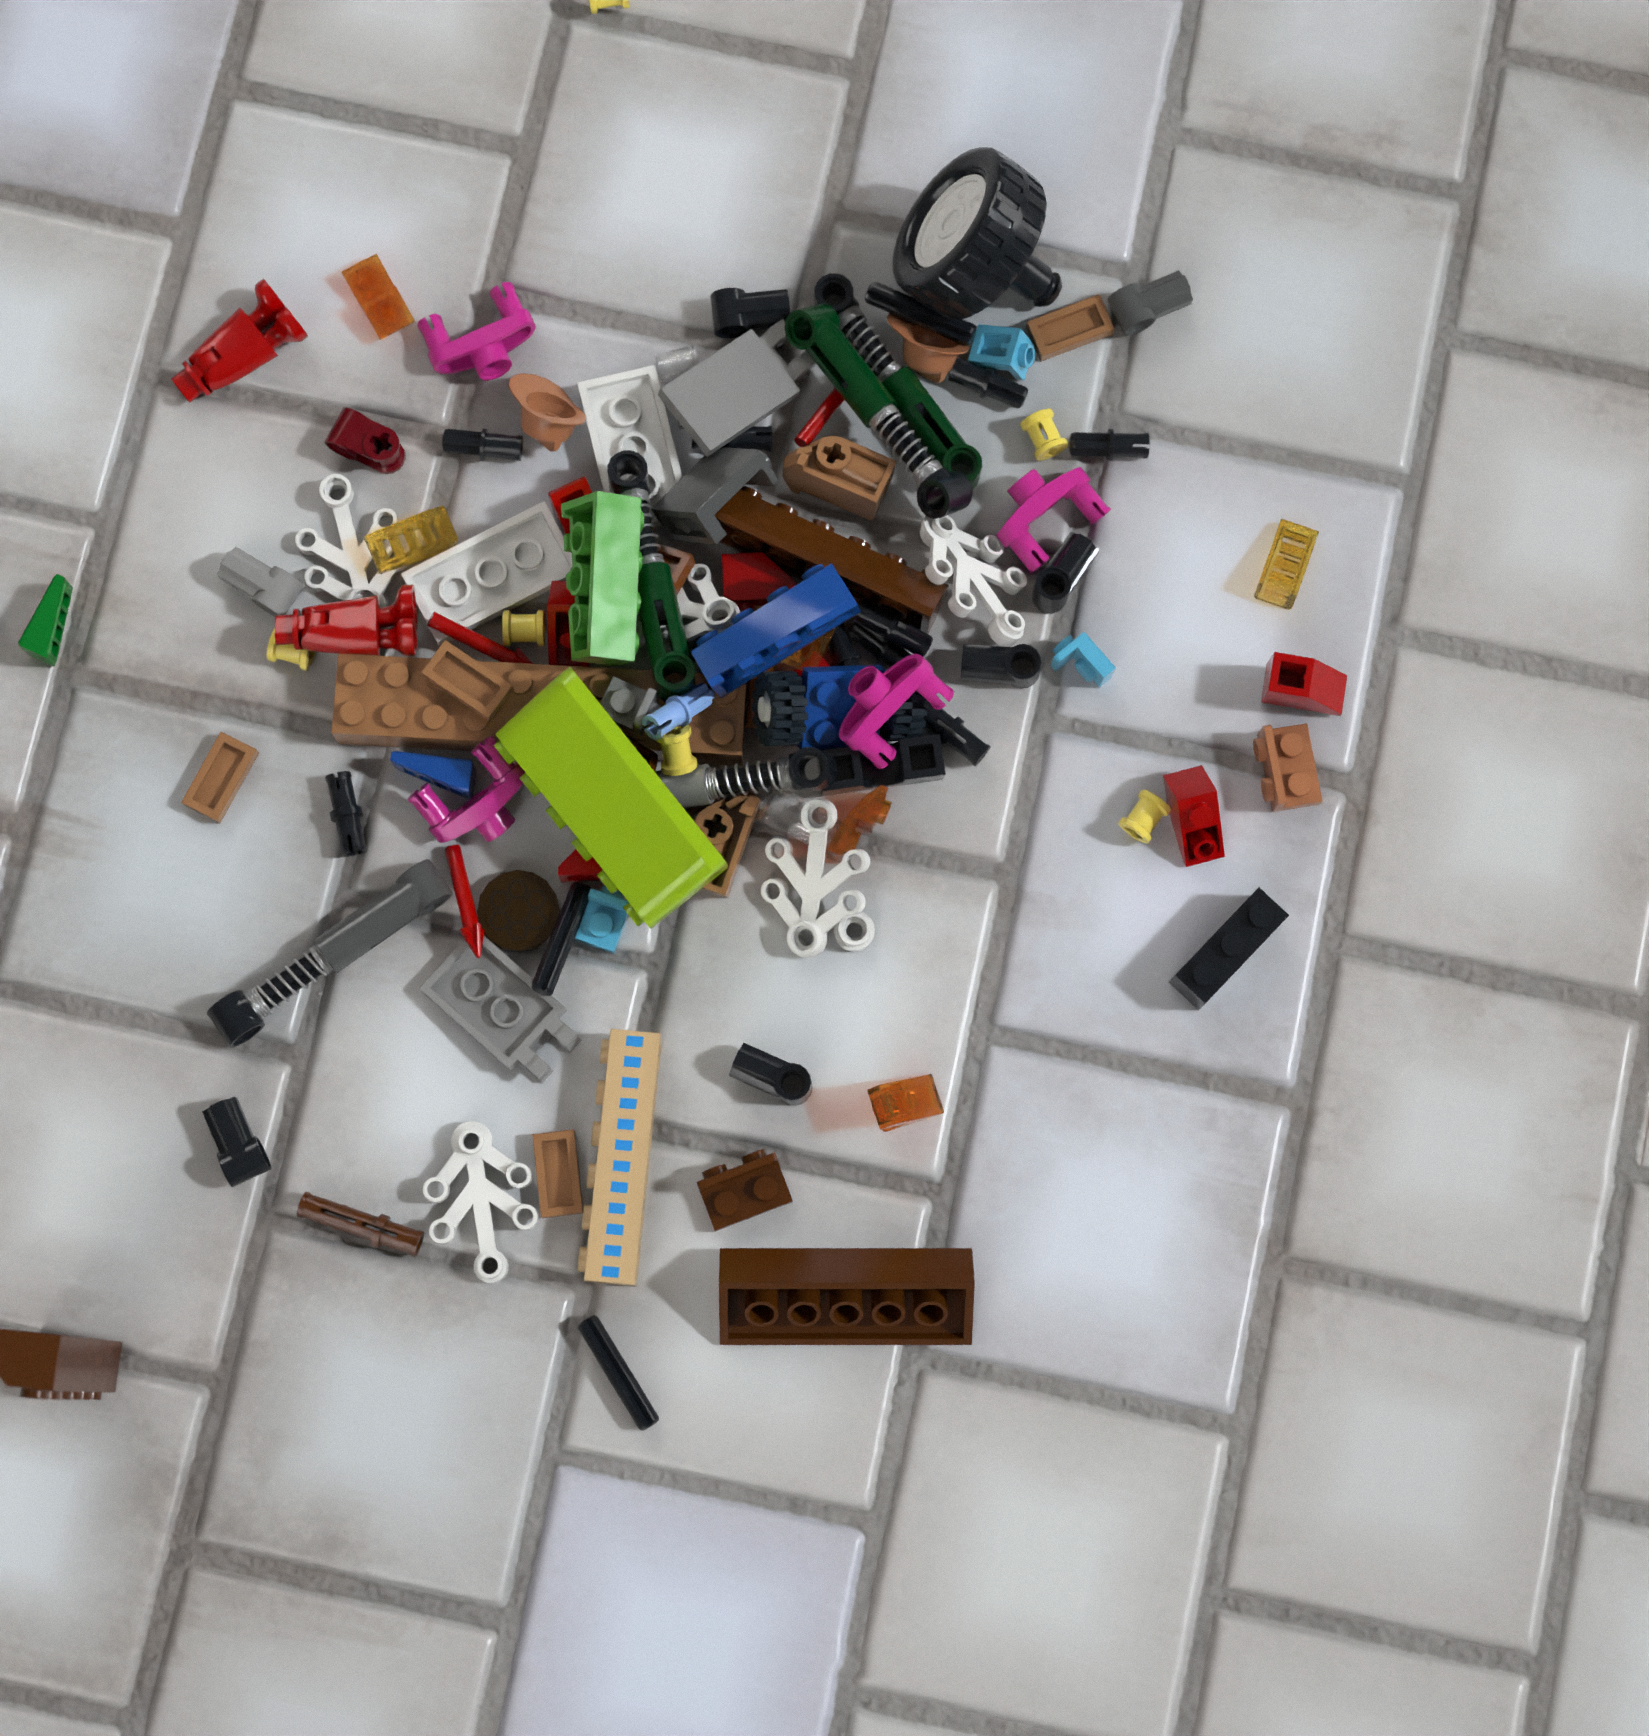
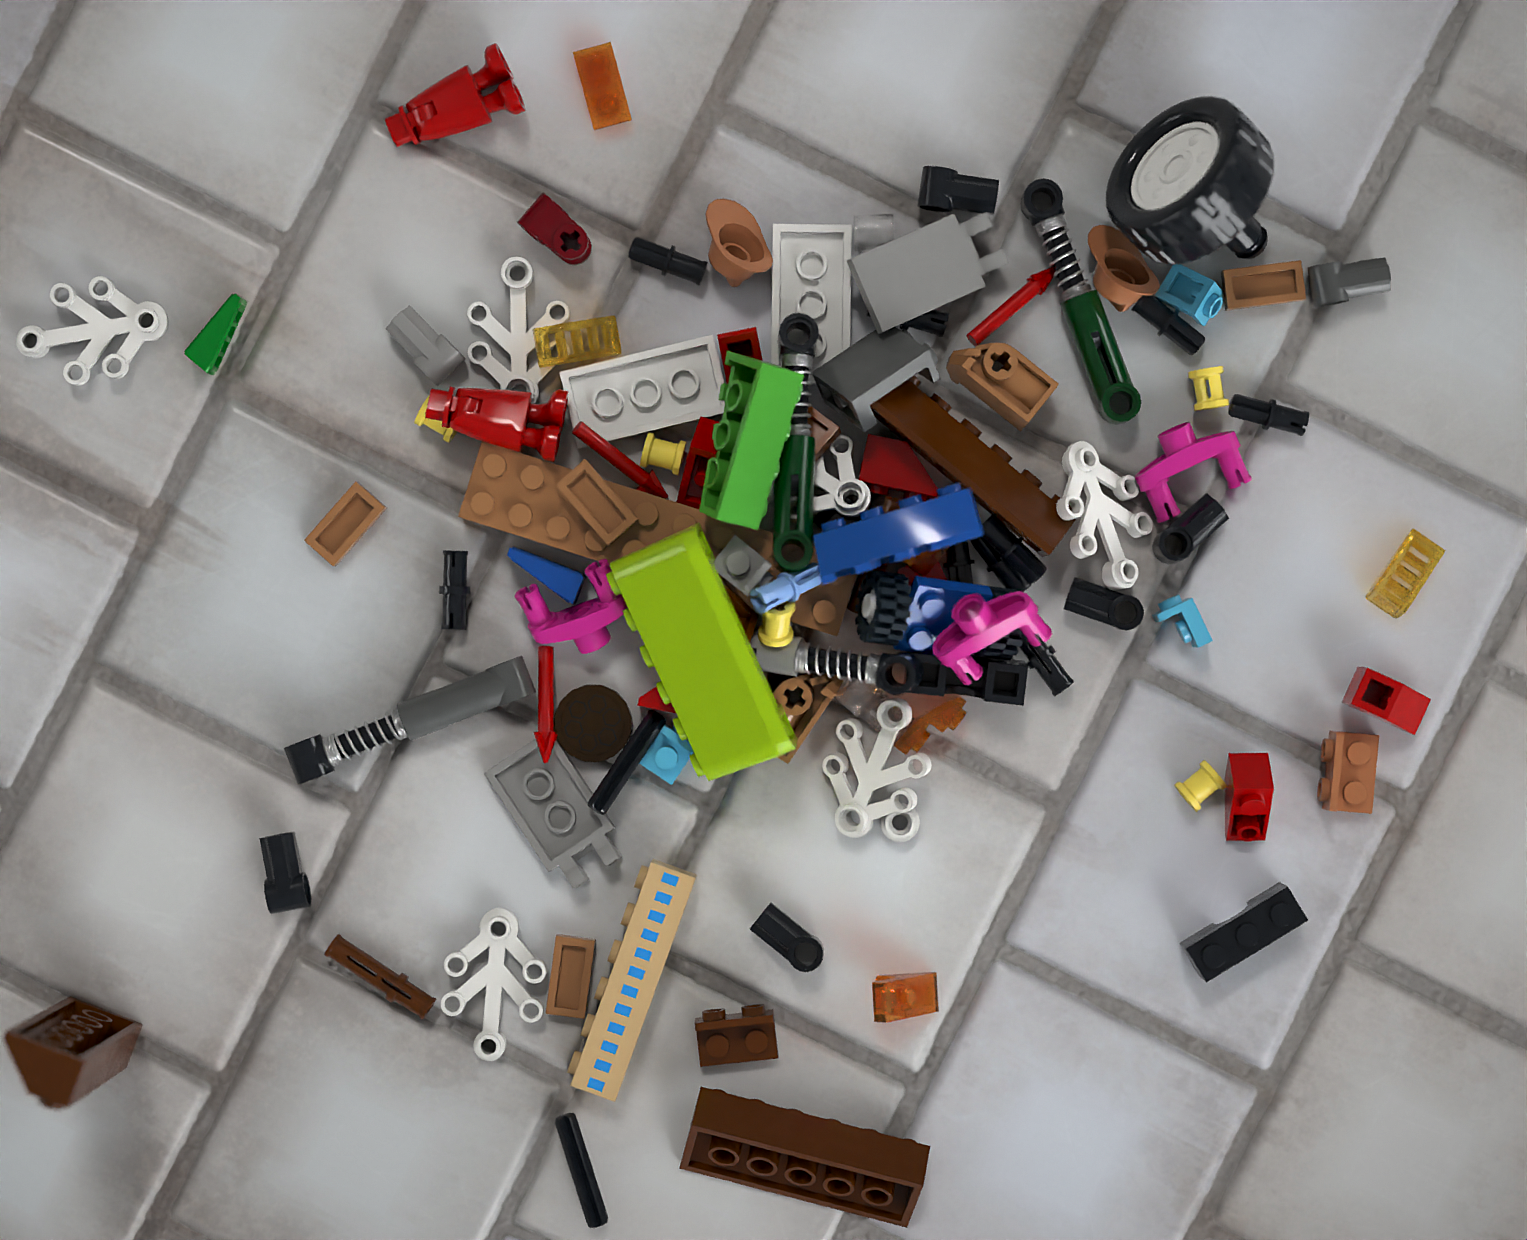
camera: 25 degrees right, 10 degrees up
dark pink connector [417,282,536,381] -> none
piece [784,303,973,519] -> none
black axle [865,282,977,346] -> none

